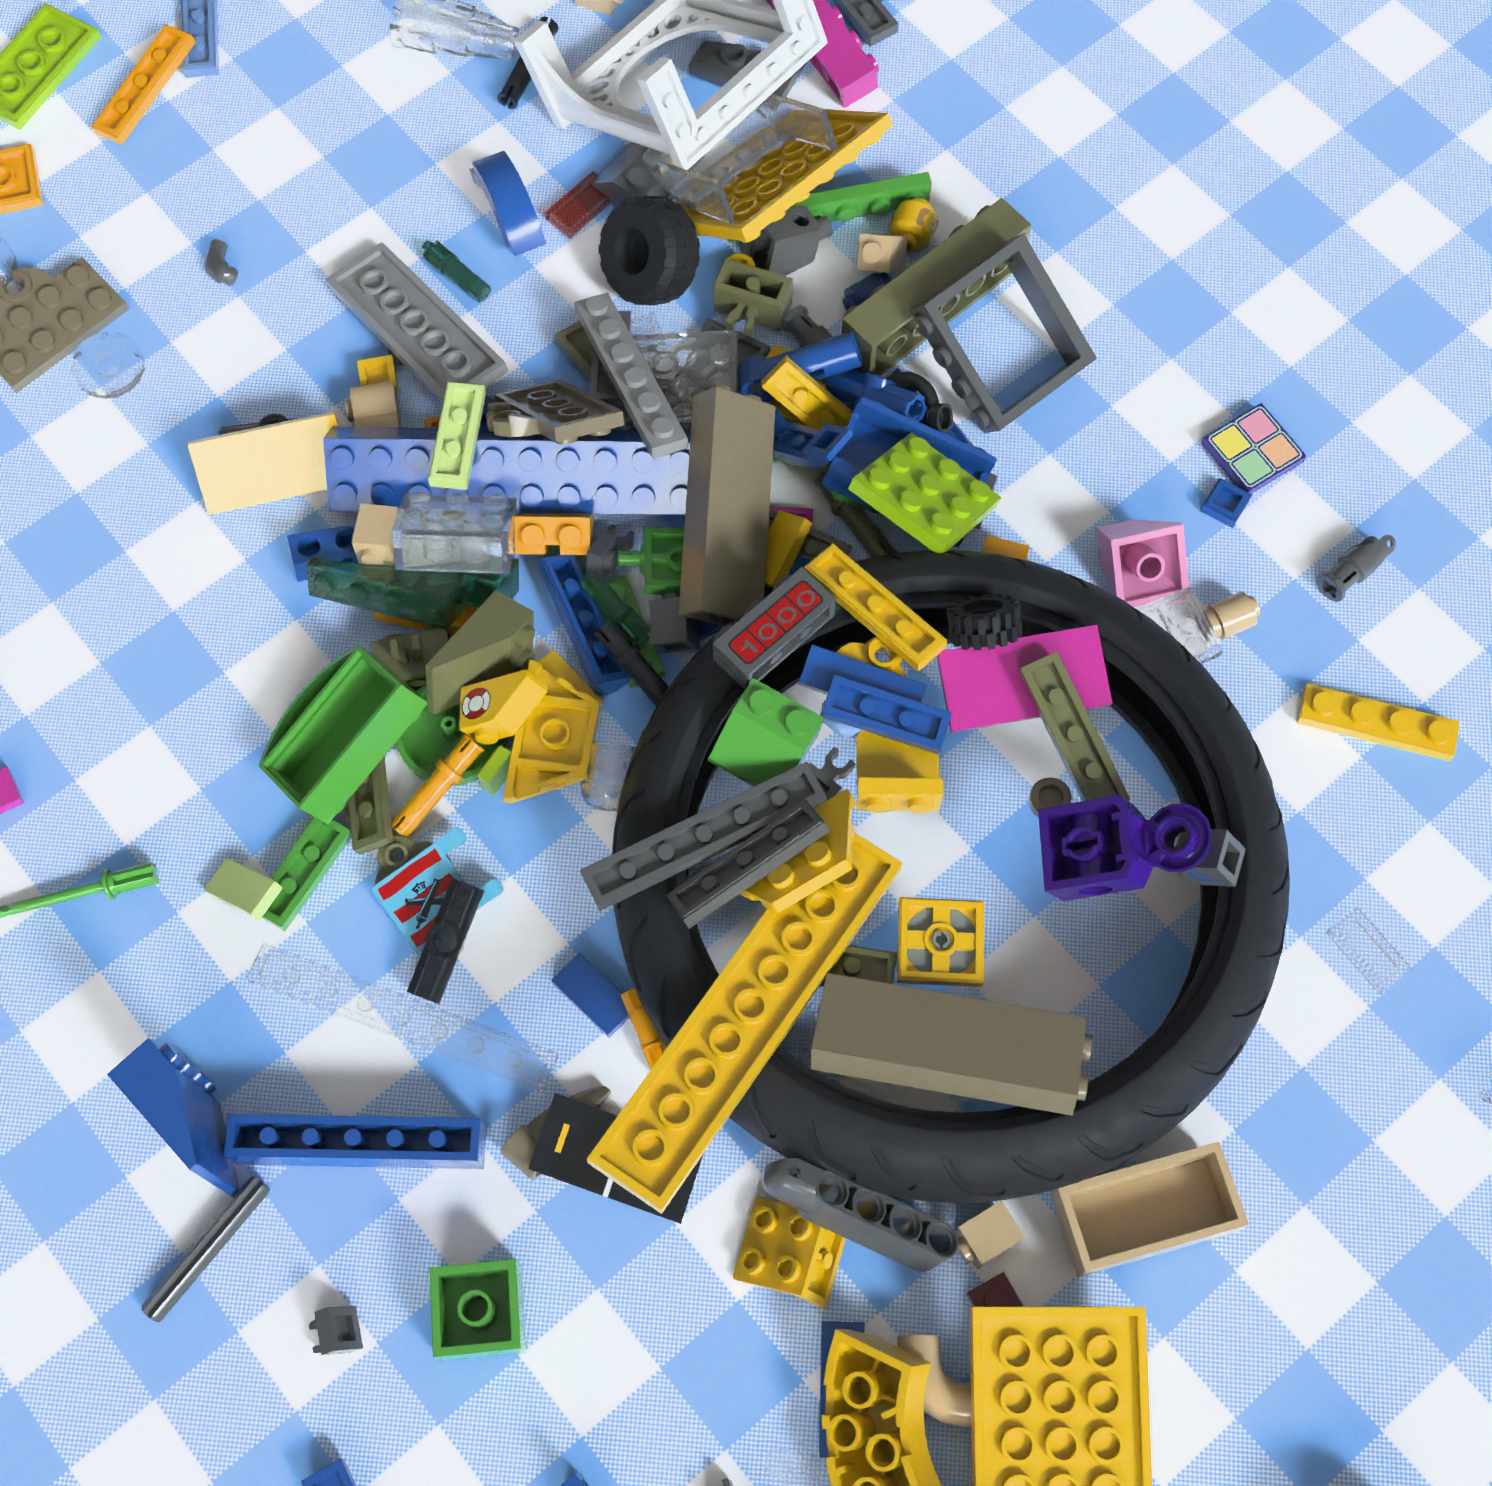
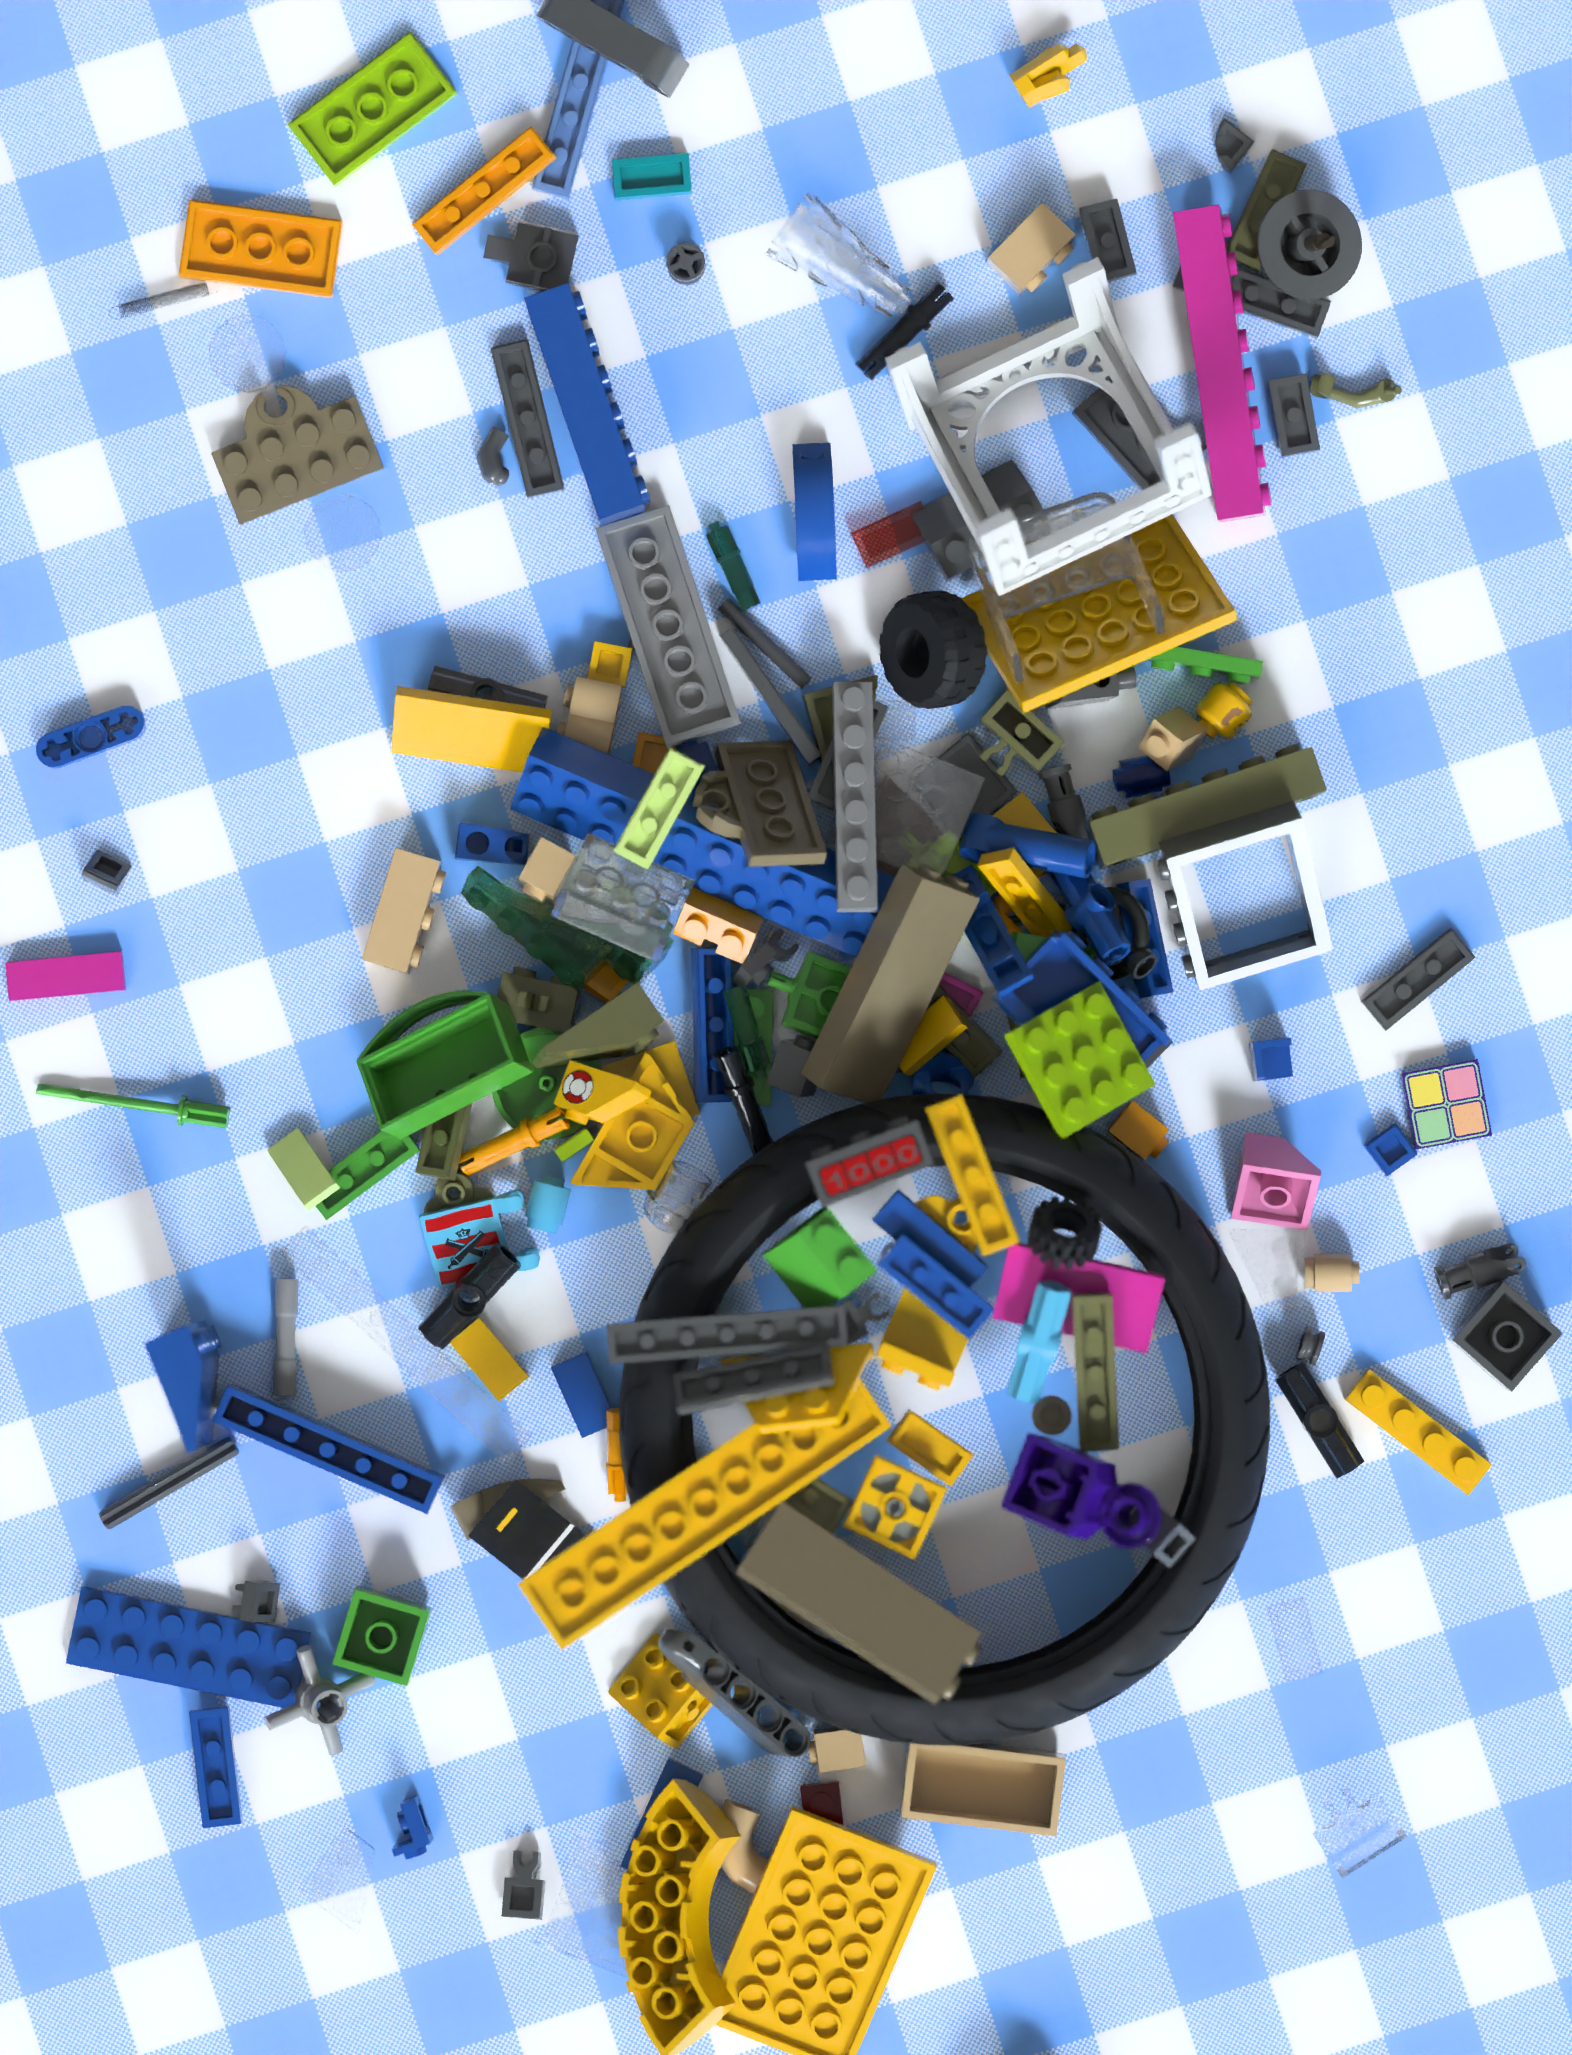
camera: 20 degrees right, 20 degrees up
none -> blue plate [65,1586,311,1708]
none -> light grey bar [264,1645,376,1756]
none -> light grey piece [272,1278,299,1396]
none -> tan brick [361,848,447,974]
none -> yellow tile [450,1317,529,1402]
none -> dark grey piece [483,220,579,292]
none -> dark grey tile [490,339,565,499]
none -> blue brick [524,283,650,526]
none -> medium azure brick [525,1174,571,1234]
none -> teal tile [612,153,692,201]
none -> dark grey wheel [667,242,706,286]
none -> dark grey bar [718,599,812,689]
none -> dark grey tile [721,628,821,766]
none -> yellow tile [886,1409,974,1487]
none -> medium azure piece [1007,1280,1071,1404]
none -> blue panel [1249,1038,1293,1082]
none -> black piece [1274,1362,1365,1479]
none -> dark grey bush [1296,1326,1325,1365]
none -> dark grey tile [1360,928,1476,1032]
none -> dark grey brick [1447,1281,1563,1392]

